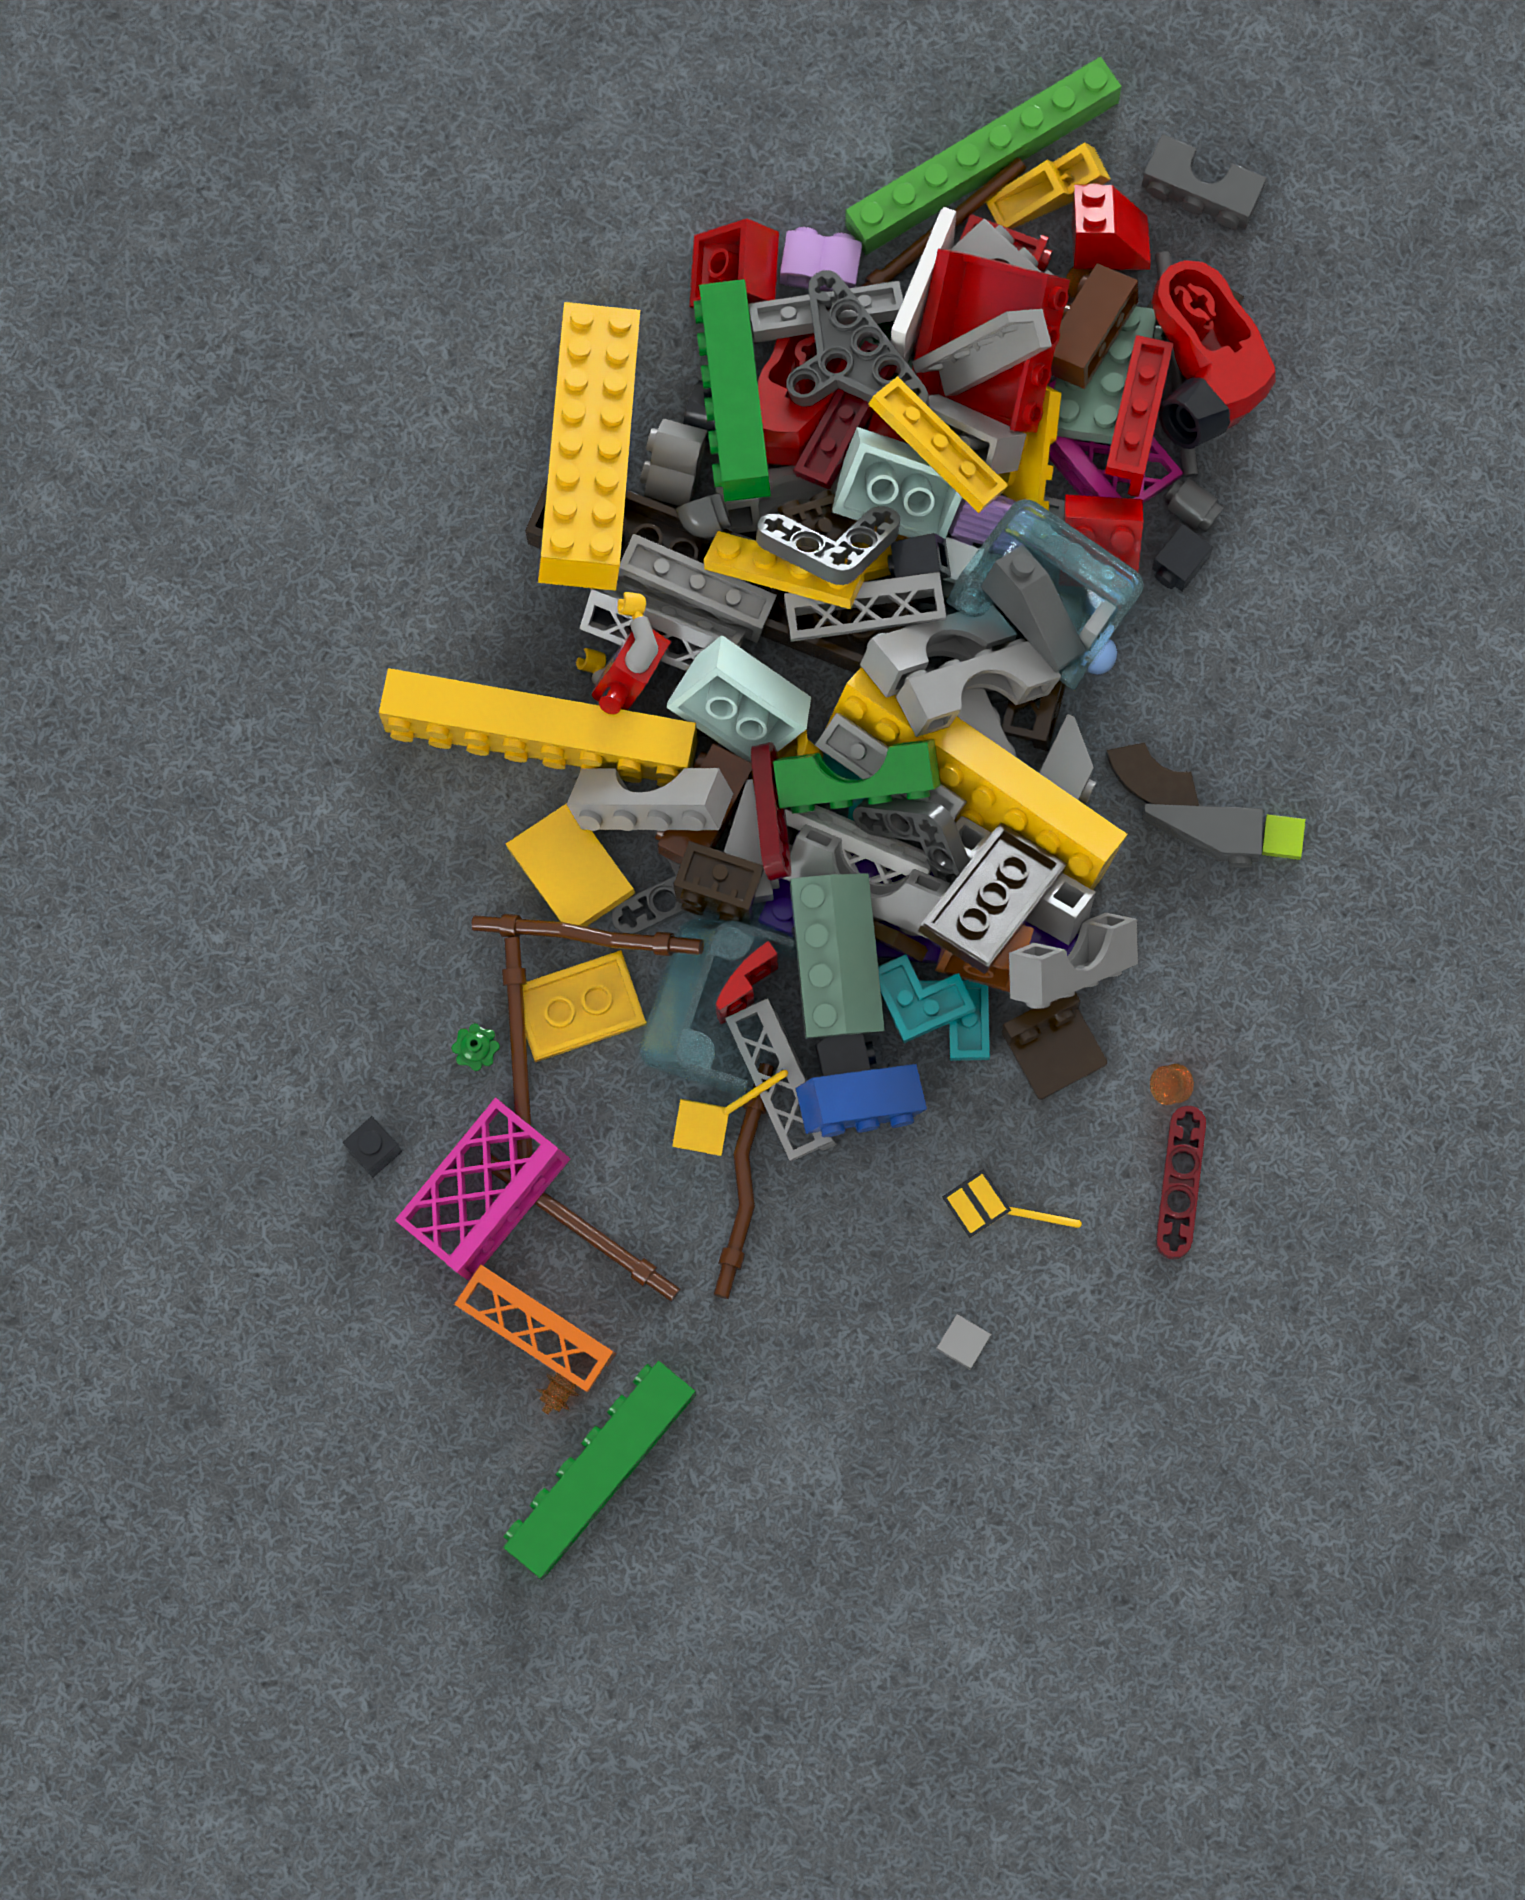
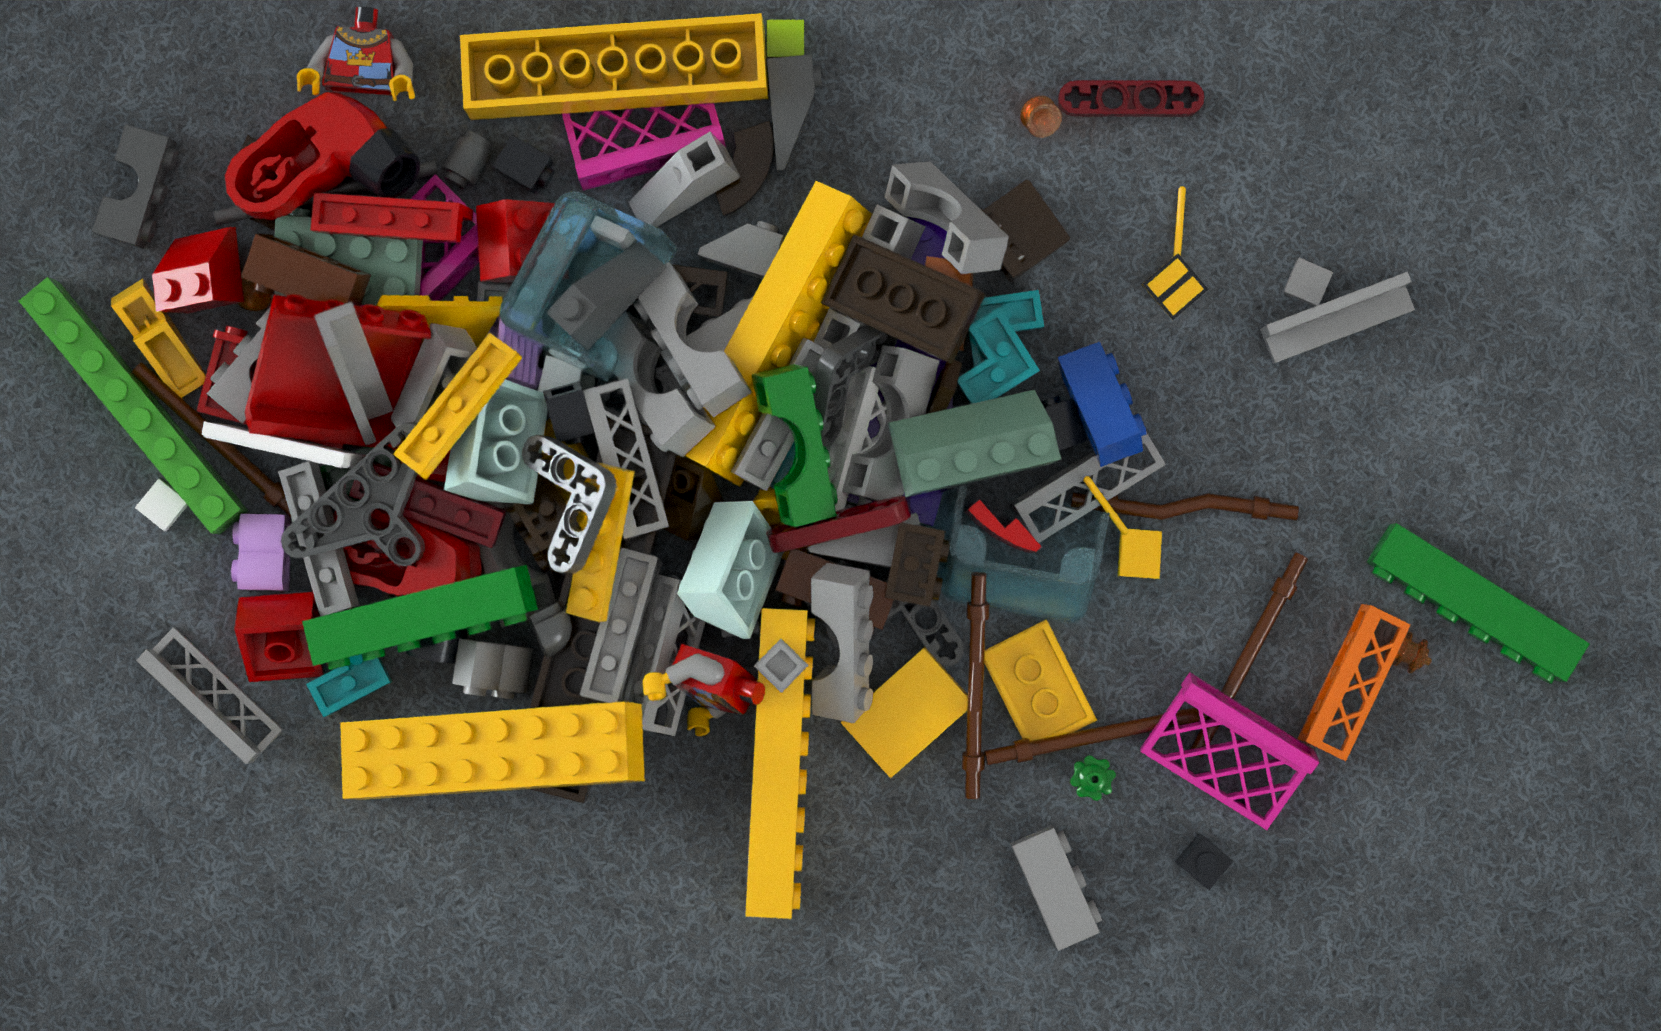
camera: 105 degrees left, 10 degrees up
none -> white tile [135,478,188,532]
none -> light grey fence [136,627,284,764]
none -> torso [297,7,415,101]
none -> teal plate [306,654,392,718]
none -> yellow brick [460,13,769,120]
none -> dark pink fence [562,103,726,191]
none -> light grey slope [629,132,740,233]
none -> dark brown slope [663,456,724,541]
none -> light grey tile [754,639,808,693]
none -> light grey brick [1010,825,1102,951]
none -> light grey fence [1260,272,1415,364]

